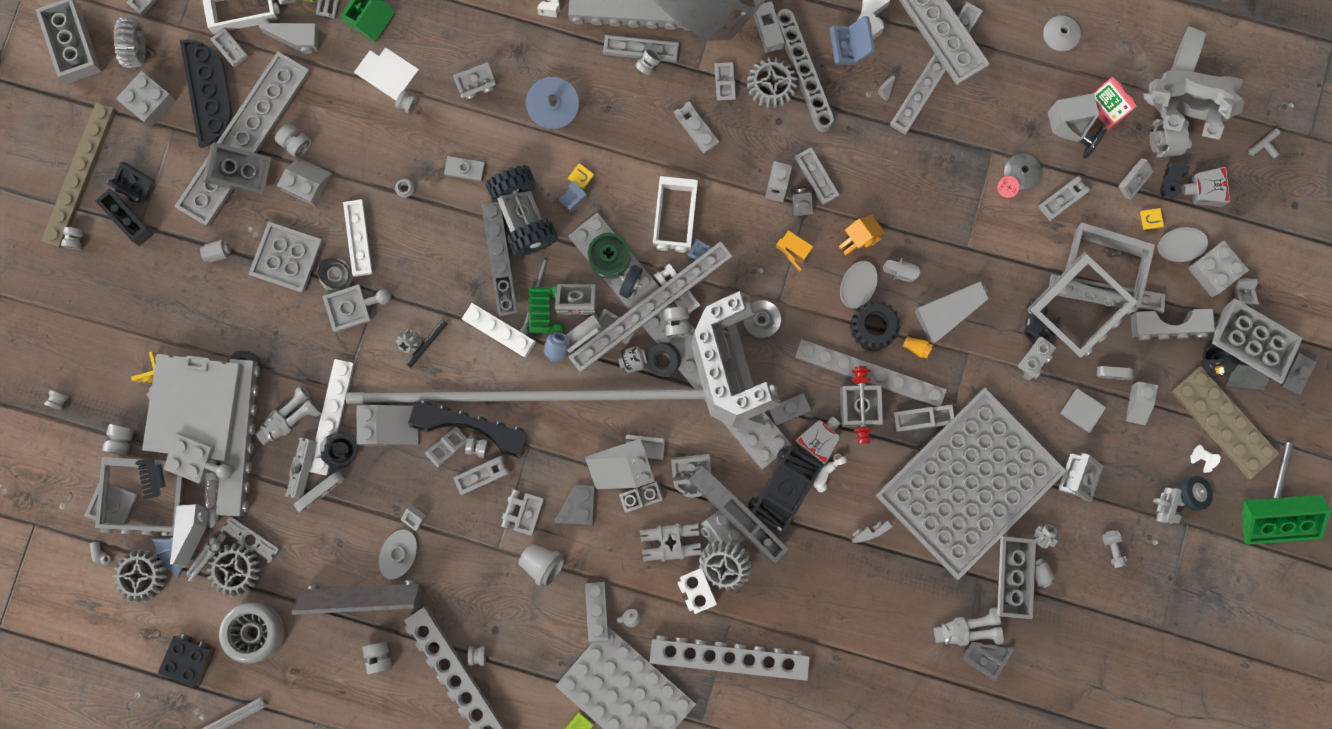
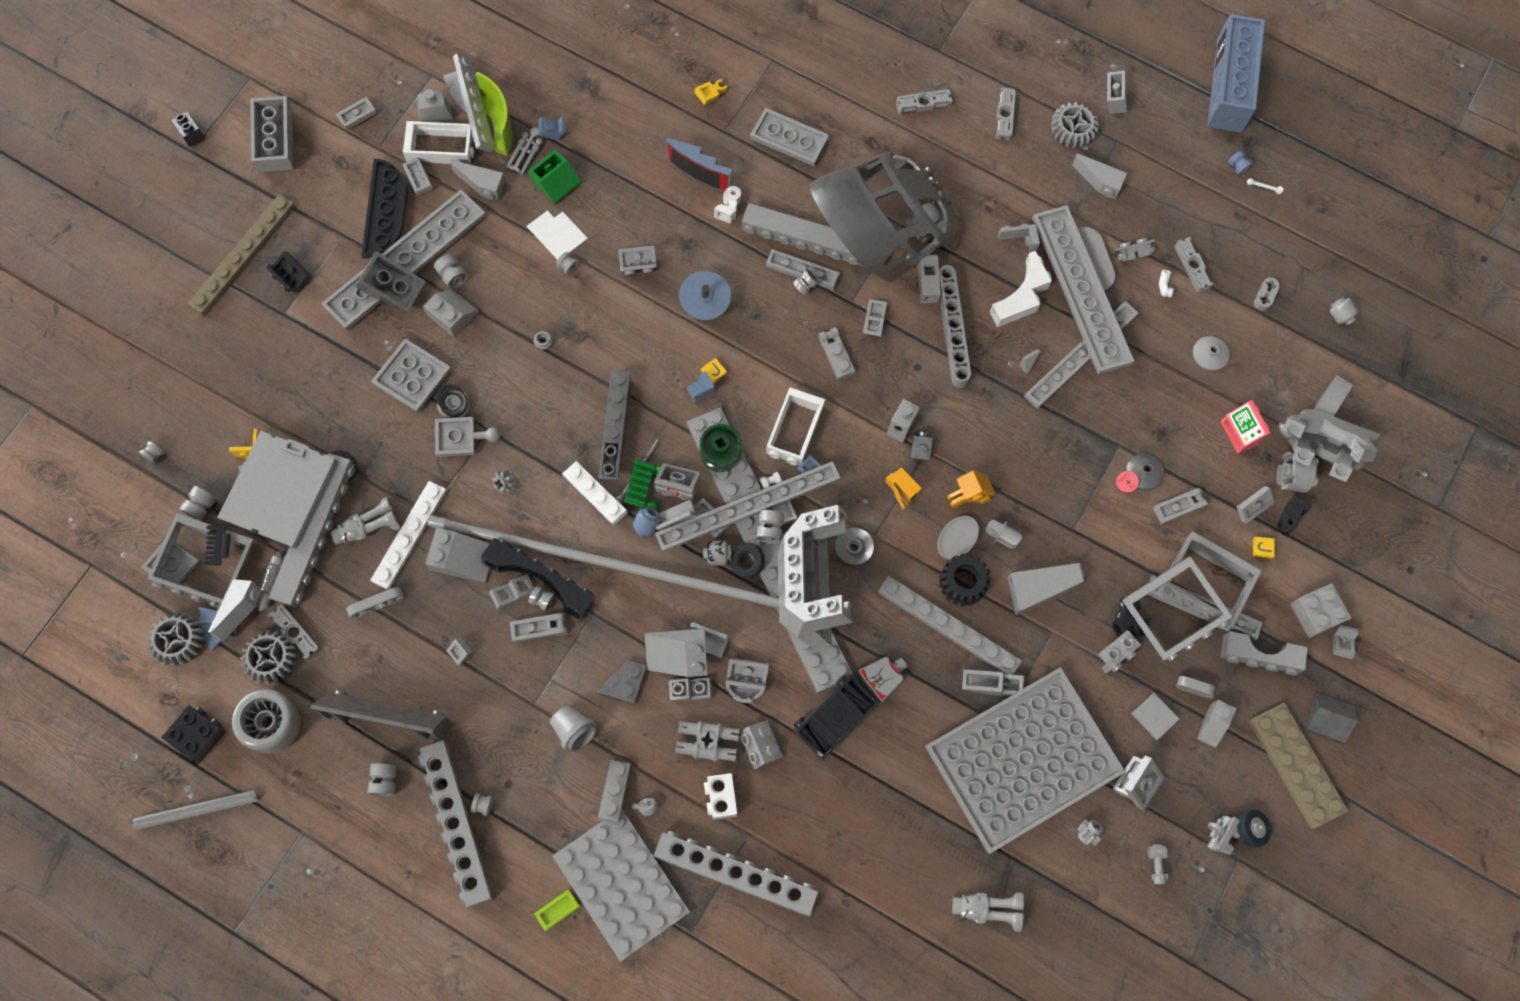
camera: 10 degrees right, 10 degrees down
light grey wheel [61,227,84,250] -> none
light grey arm [90,542,111,567] -> none
black brick [95,188,154,246] -> none
light grey gear [113,17,146,68] -> none
light grey brick [116,71,176,128] -> none
light grey plate [164,432,233,483] -> none
light grey piece [186,533,226,582] -> none
light grey brick [200,240,231,263] -> none
light grey piece [284,438,316,499] -> none
black hat [320,431,358,469] -> none
white plate [343,199,373,277] -> none
light grey piece [379,529,417,579] -> none
black bar [405,320,448,368] -> none
light grey plate [444,156,485,182] -> none
black plate [485,165,558,257] -> none
light grey plate [501,489,544,536] -> none
black wheel [619,265,643,299] -> none
flat silver slope [688,466,788,563] -> none
light grey gear [699,539,752,591] -> none
light grey gear [747,58,797,108] -> none
flat silver tile [769,393,811,426] -> none
light grey plate [795,147,839,206] -> none
white arm [814,453,847,492] -> none
sand blue bracket [829,16,875,65] -> none
light grey brick [840,366,883,445] -> none
light grey slope [851,521,893,543] -> none
light orange cone [903,336,933,359] -> none
flat silver wing [960,642,1014,682] -> none
light grey slope [997,536,1036,619] -> none
light grey brick [1034,558,1056,588] -> none
light grey piece [1048,93,1107,159] -> none
light grey piece [1158,227,1208,262] -> none
light grey torso [1182,167,1230,207] -> none
white piece [1190,444,1221,473] -> none
black hat [1201,345,1240,377] -> none
light grey slope [1212,298,1302,384] -> none
green slope [1241,495,1331,545] -> none
light grey piece [1248,128,1280,158] -> none
flat silver bar [1273,442,1294,498] -> none
flat silver tile [1280,353,1316,396] -> none

